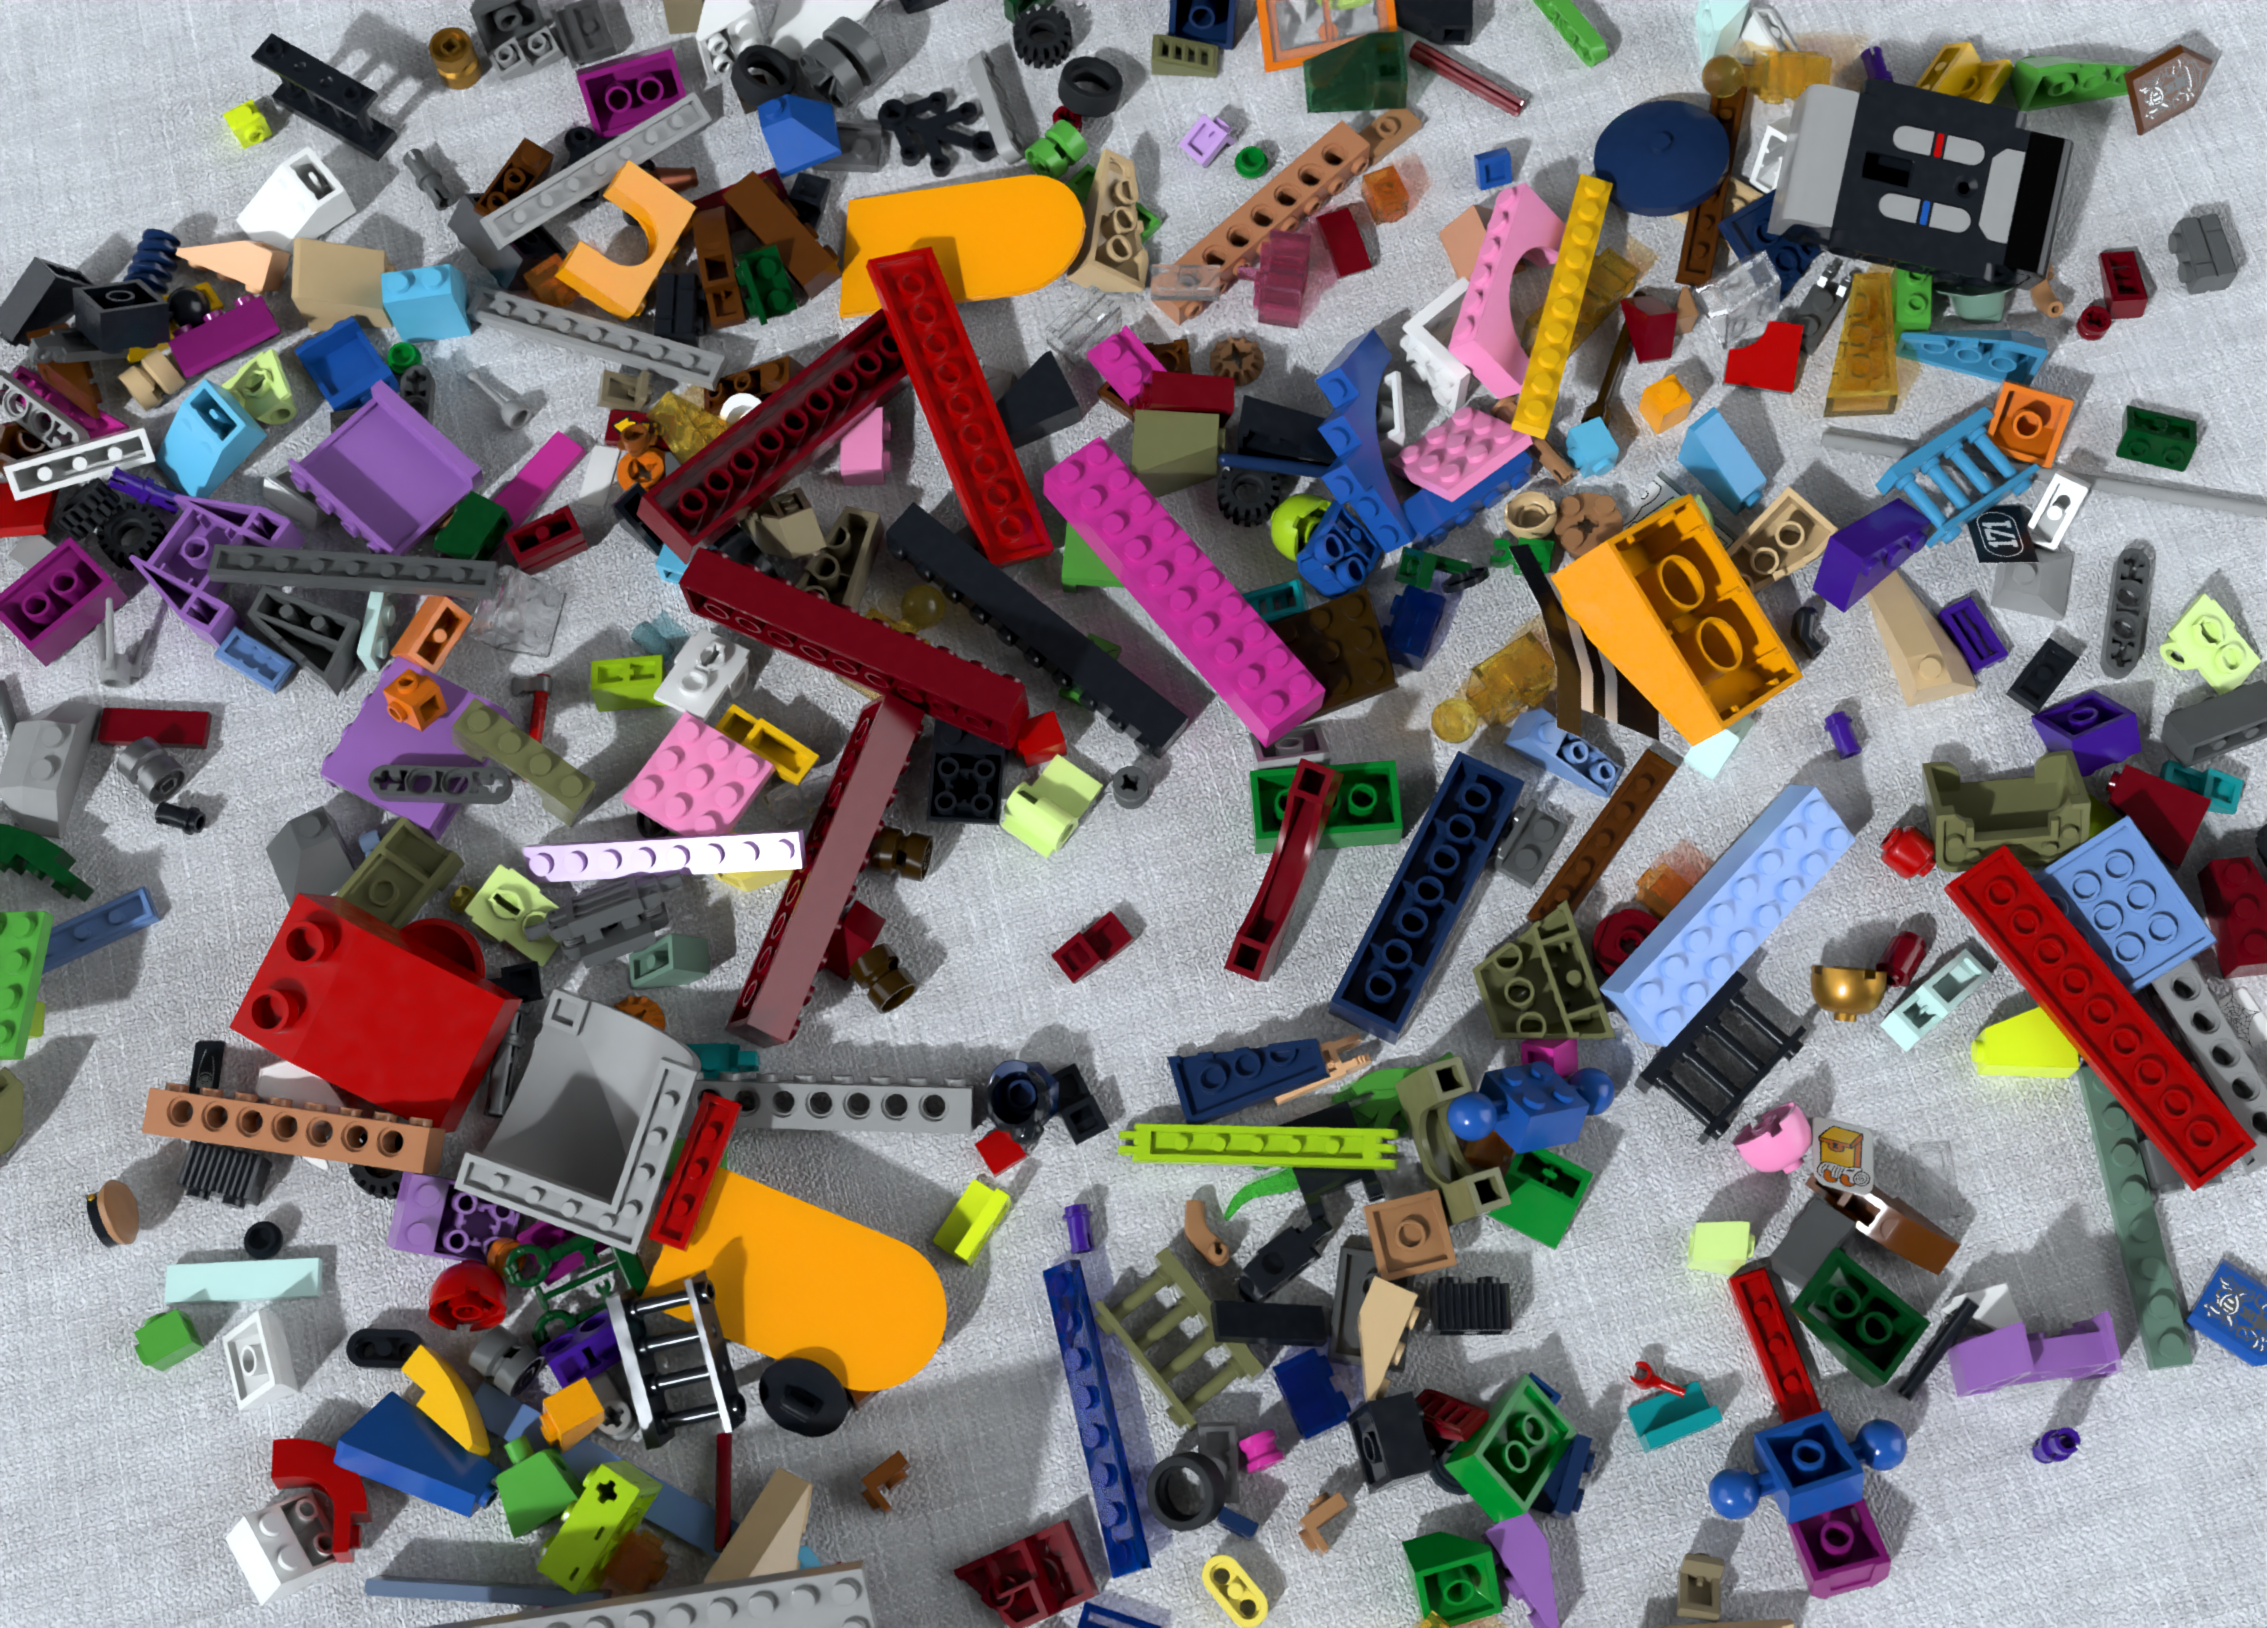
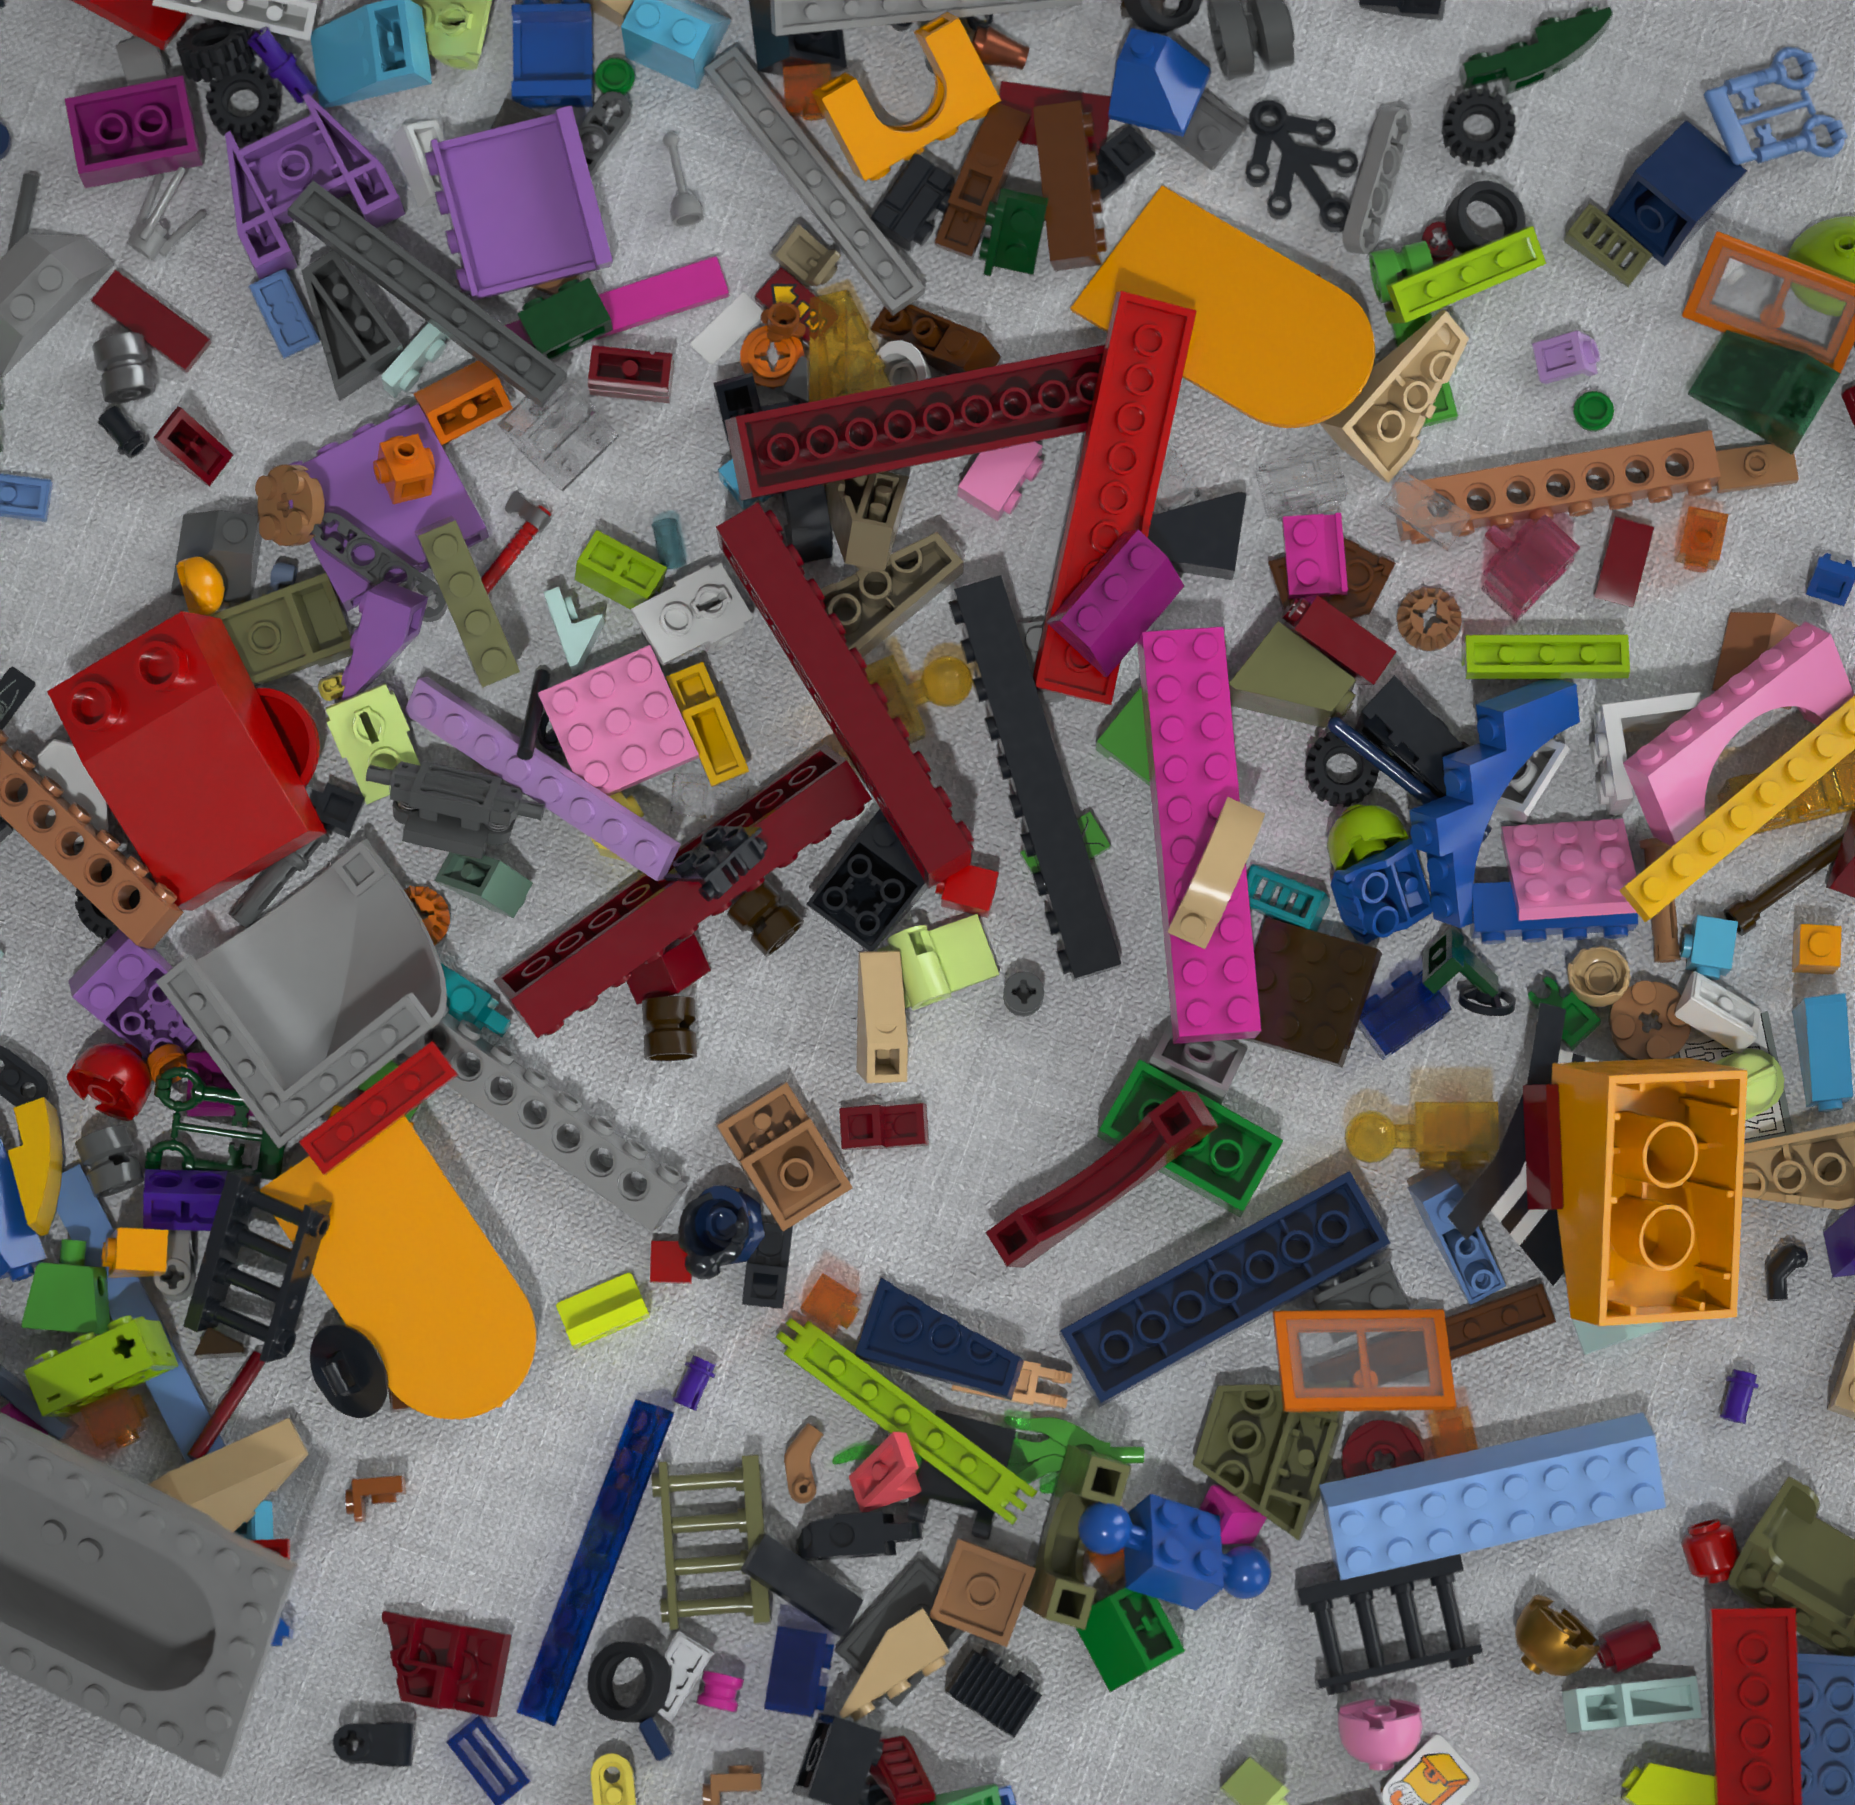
camera: 30 degrees right, 10 degrees up
none -> dark red slope [153,406,234,486]
none -> light orange hair [176,556,225,616]
none -> dark brown slope [194,1327,249,1359]
none -> medium nougat plate [255,465,325,546]
none -> medium lavender slope [341,580,428,701]
none -> black bar [517,669,550,760]
none -> light aqua slope [543,587,605,675]
none -> black hinge [663,825,768,901]
none -> medium nougat slope [715,1081,853,1231]
none -> clear orange brick [800,1273,860,1335]
none -> coral slope [849,1432,921,1512]
none -> tan slope [856,950,908,1083]
none -> magenta slope [1046,529,1185,677]
none -> tan arch [1167,797,1265,949]
none -> clear door [1273,1309,1456,1412]
none -> lime fence [1385,226,1547,324]
none -> lime fence [1461,635,1630,679]
none -> dark red tile [1523,1084,1564,1210]
none -> white slope [1675,971,1761,1054]

